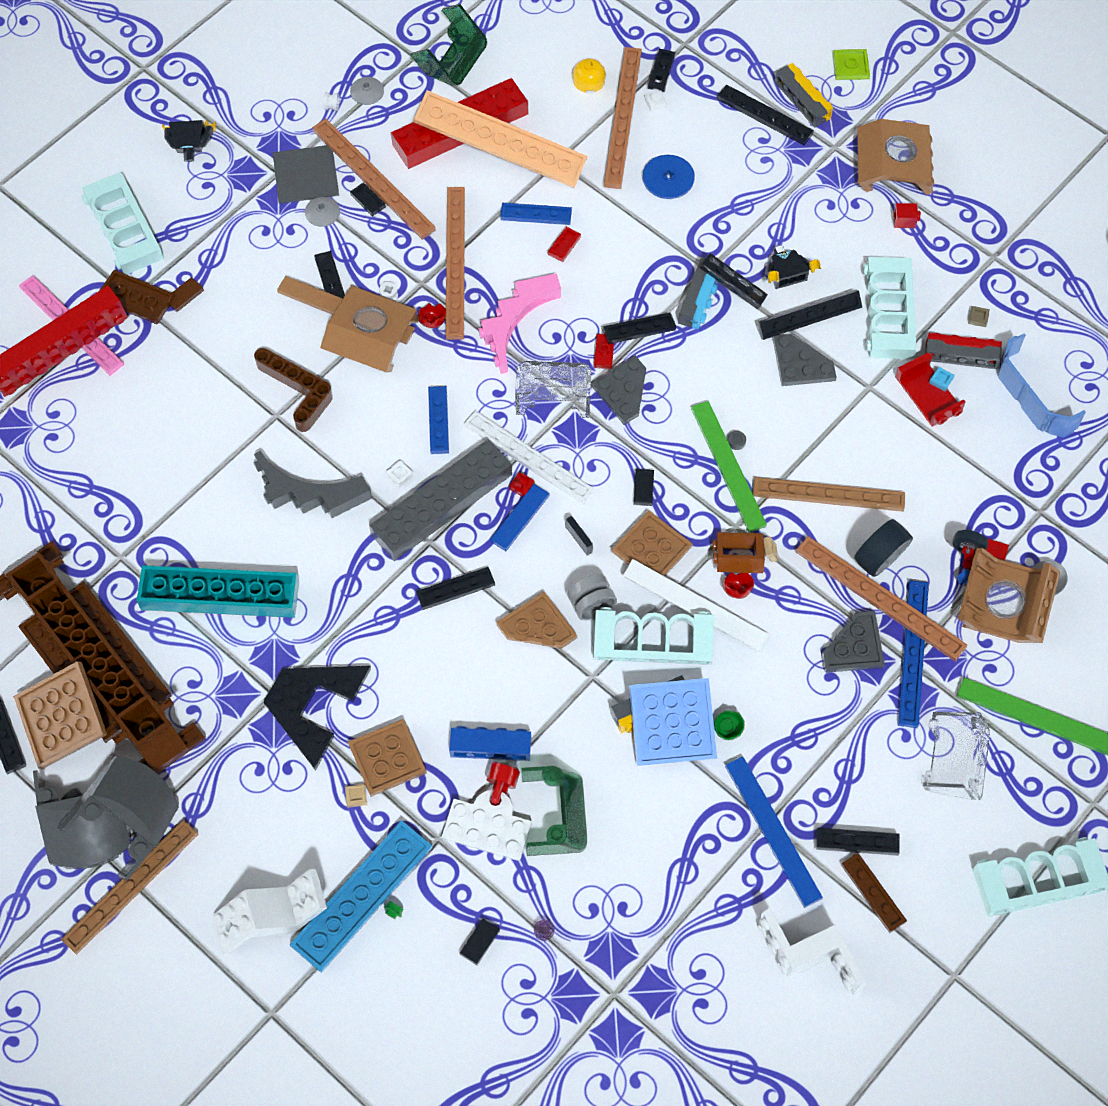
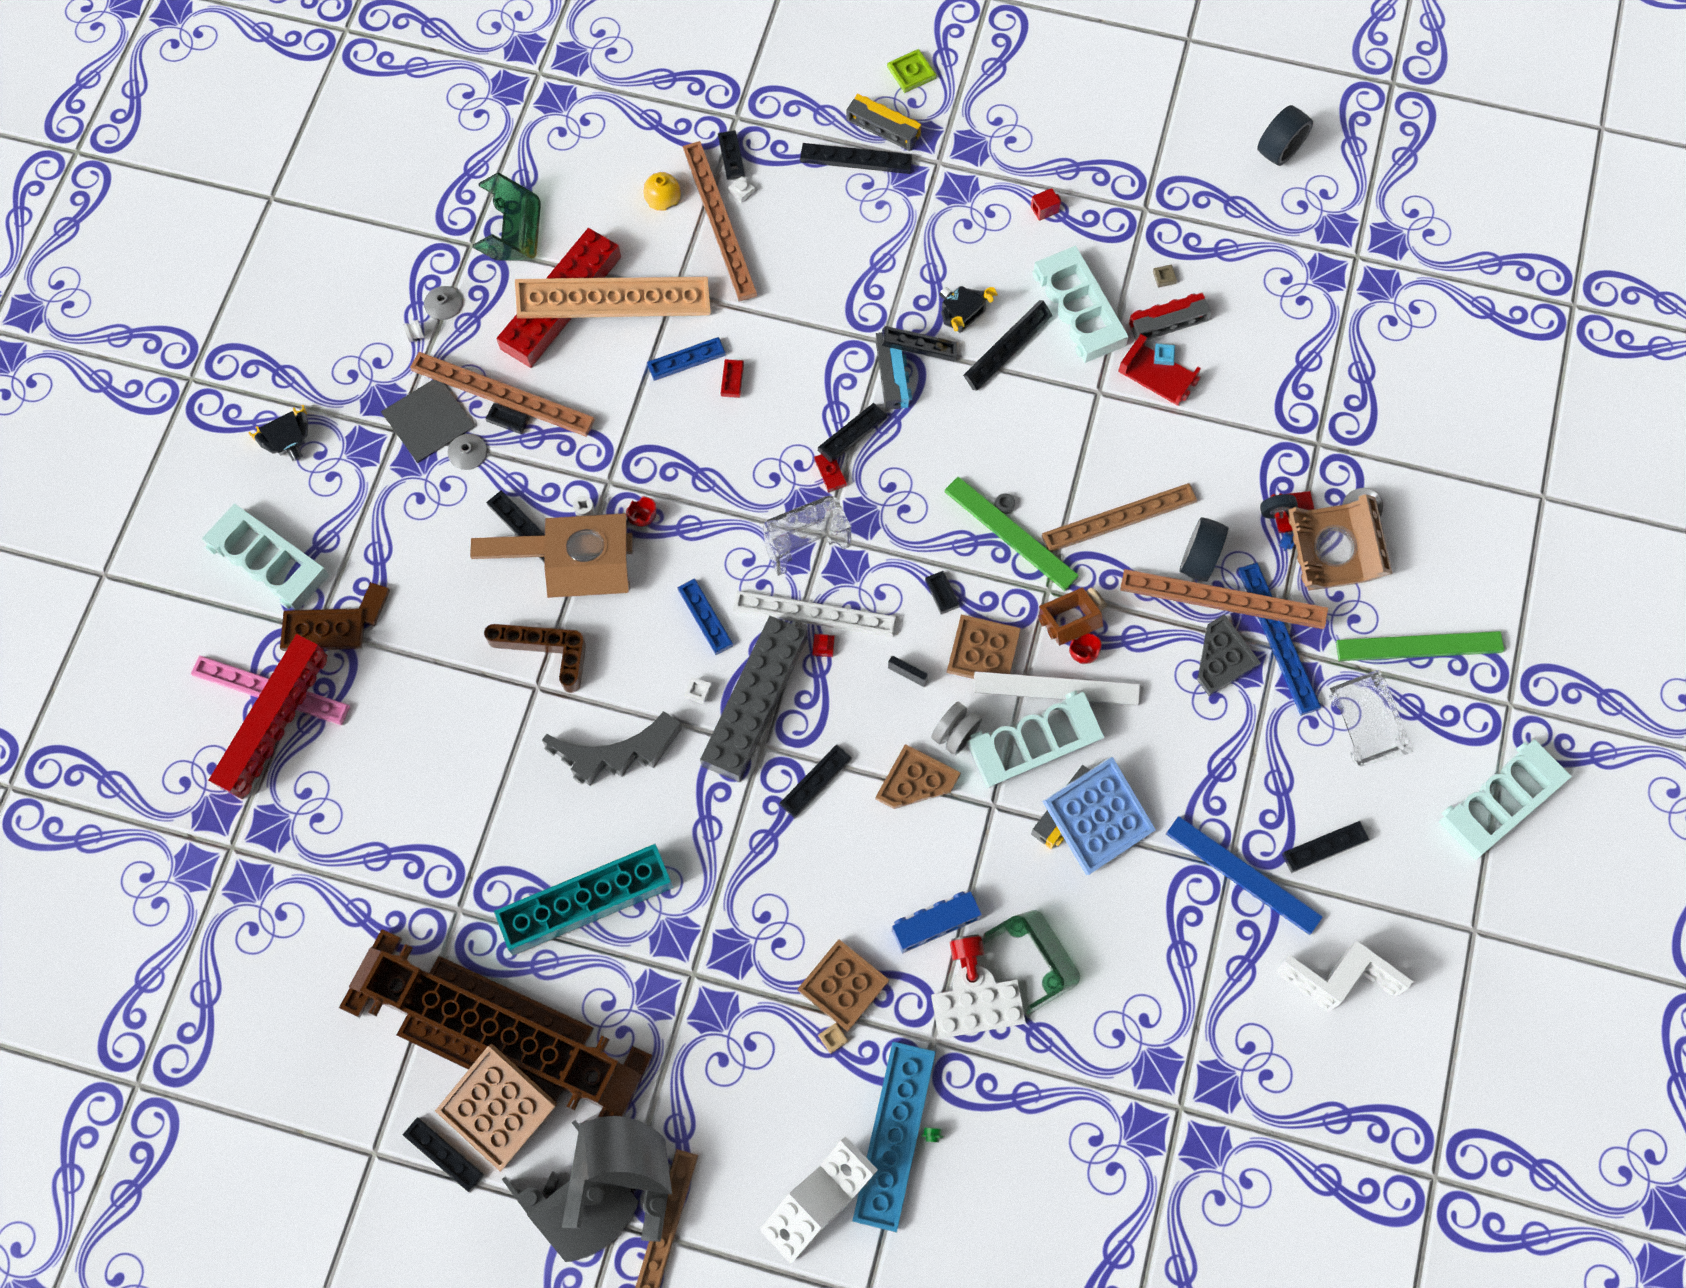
camera: 25 degrees left, 5 degrees up
black wing [264,665,371,771] -> none
nougat plate [446,187,465,340] -> none
black tile [459,918,500,966] -> none
bright pink arch [478,273,561,374] -> none
blue tile [490,484,550,552] -> none
clear purple plate [534,919,555,941] -> none
dark grey plate [591,355,646,425] -> none
blue piece [643,154,695,199] -> none
green hair [714,710,745,741] -> none
dark grey plate [773,334,837,386] -> none
reddish brown tile [841,853,907,934] -> none
medium nougat panel [857,119,934,195] -> none
medium blue windscreen [998,333,1086,438] -> none

